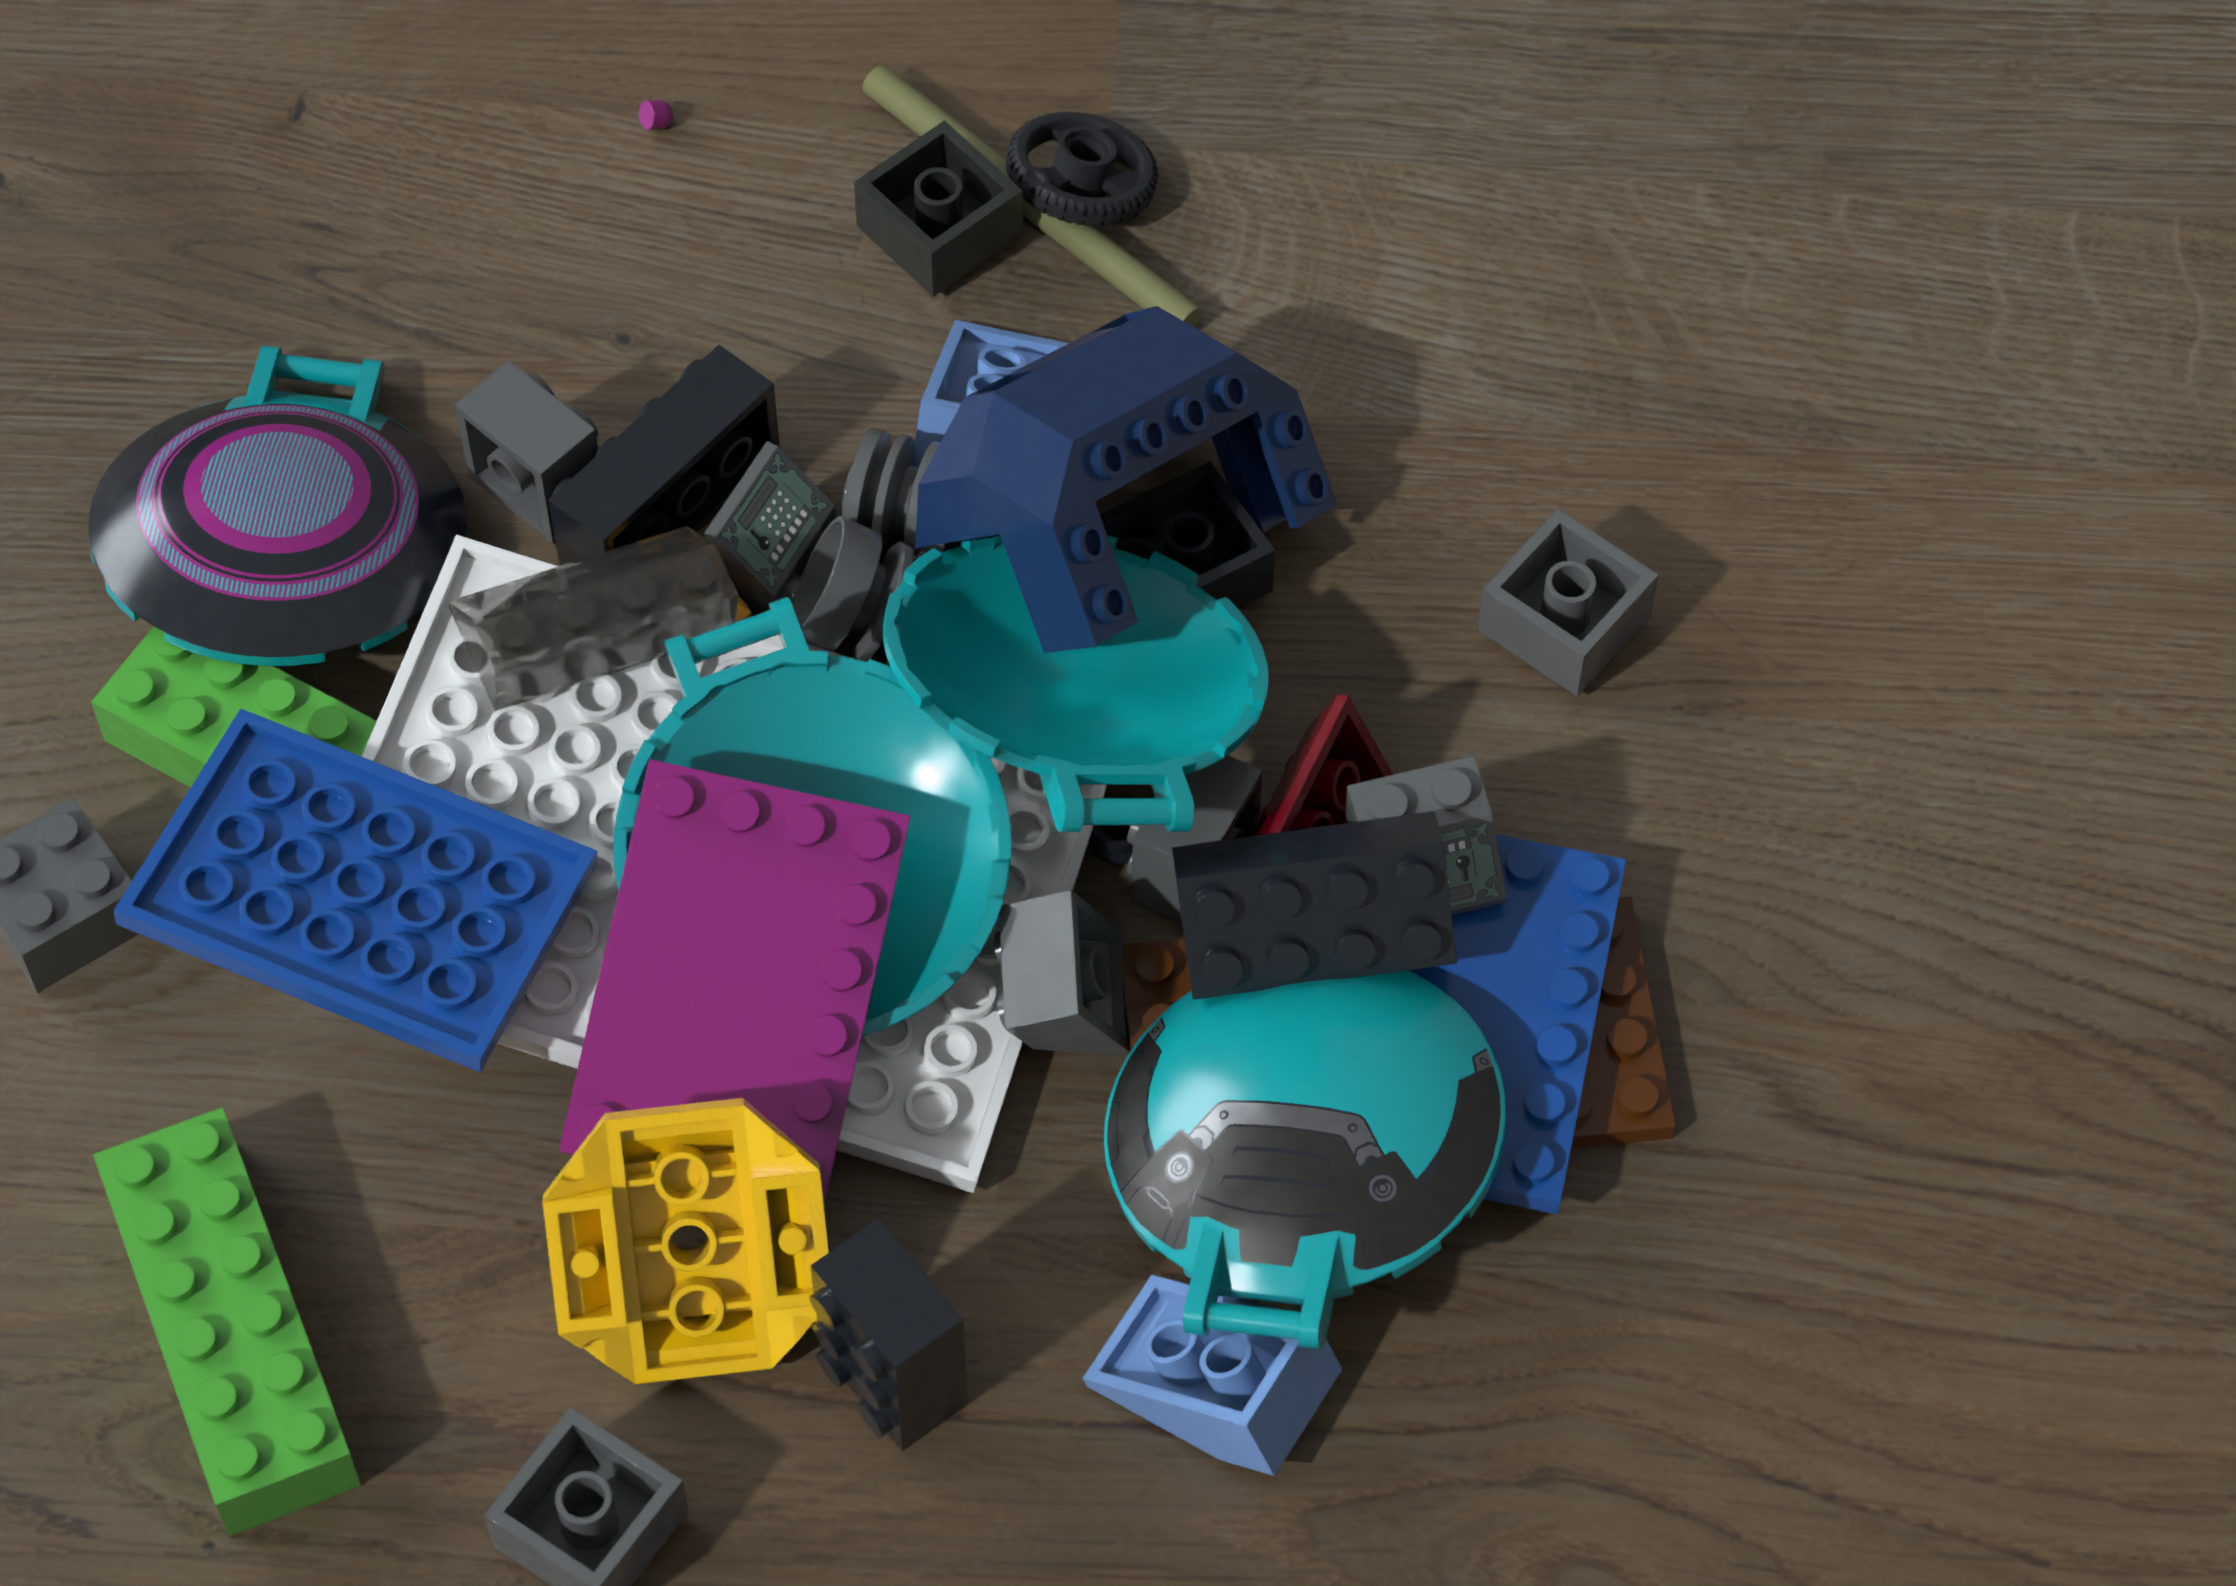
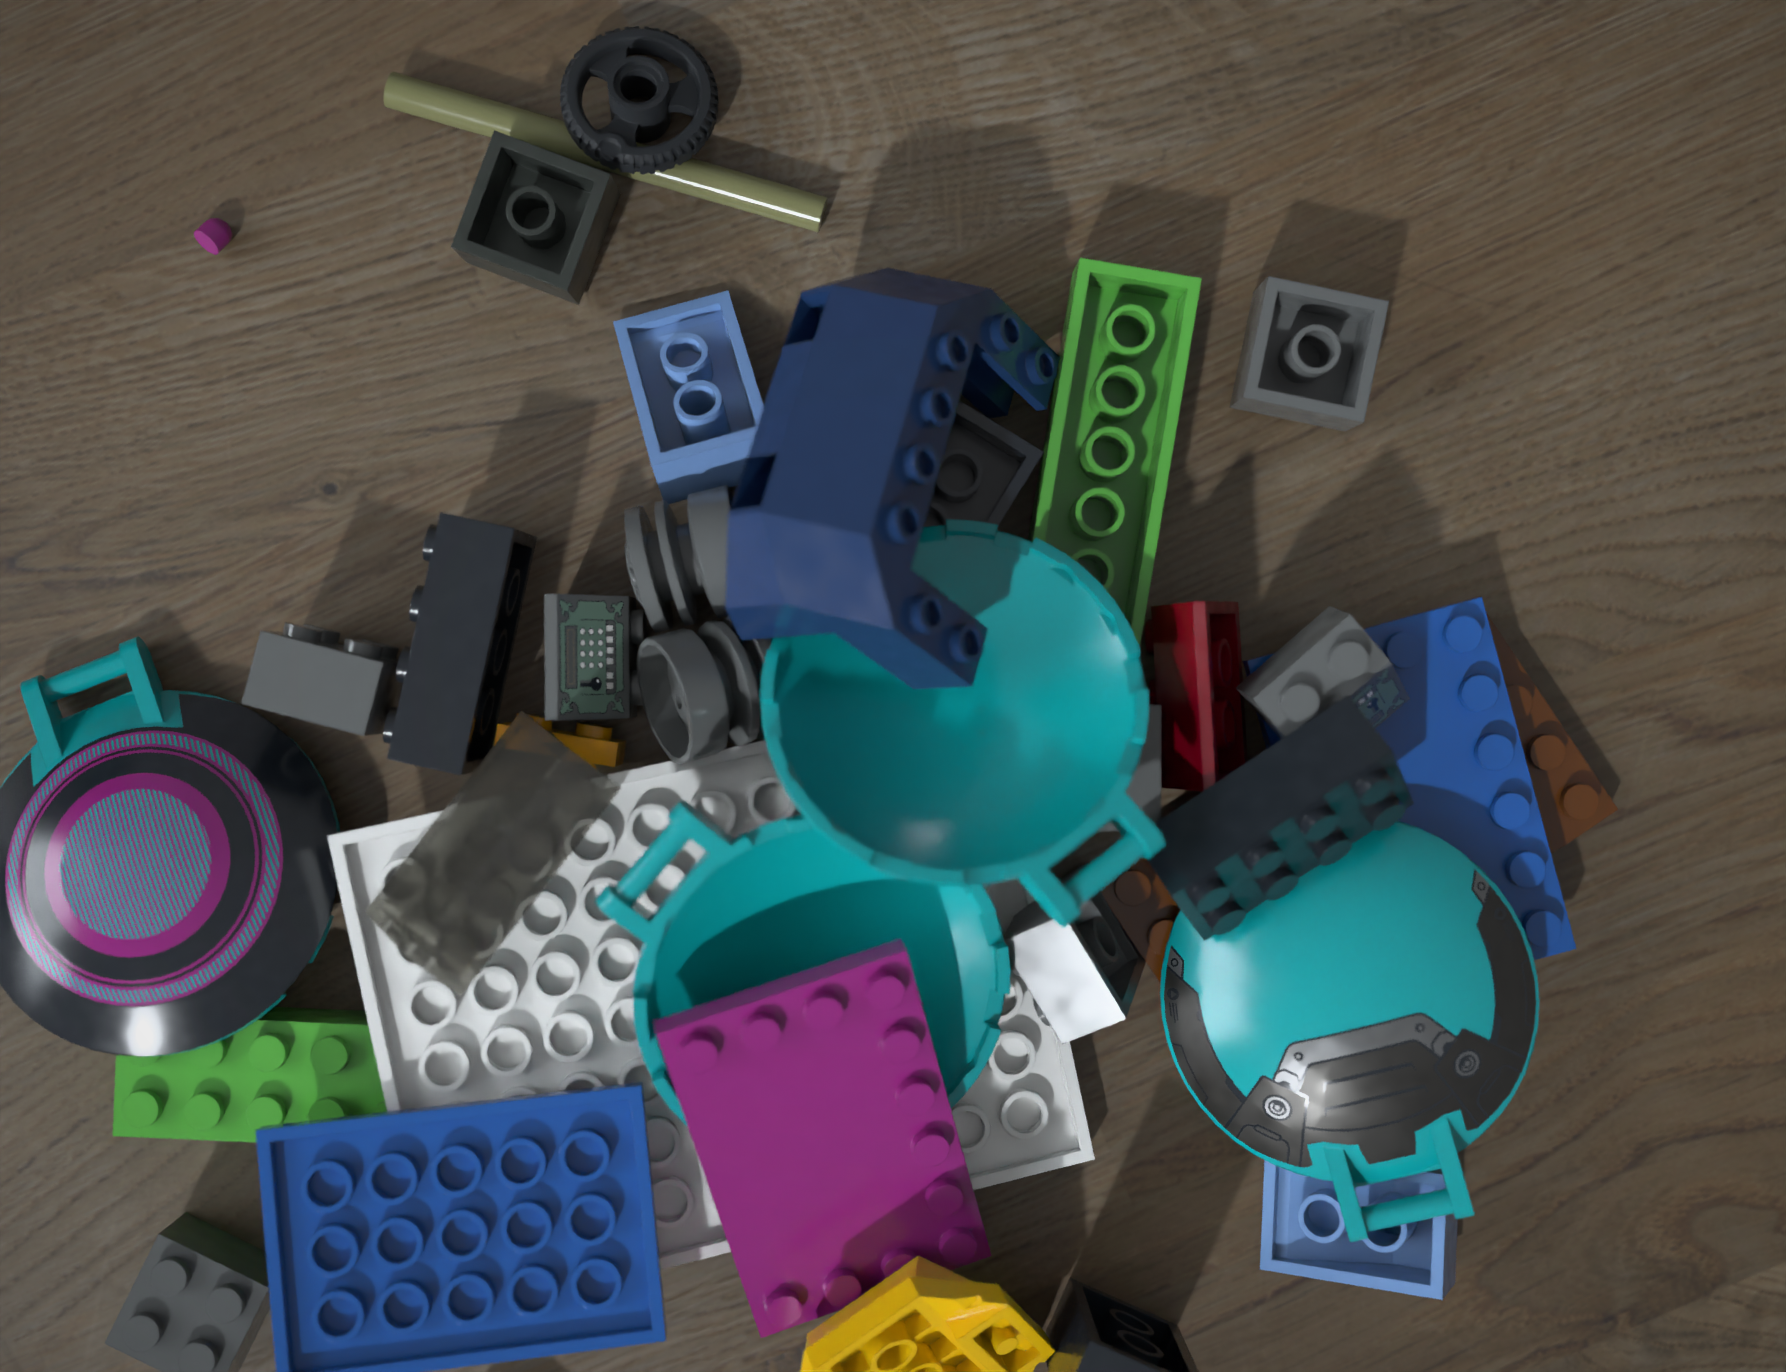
camera: 25 degrees left, 30 degrees up
none -> bright green brick [1028,258,1202,644]

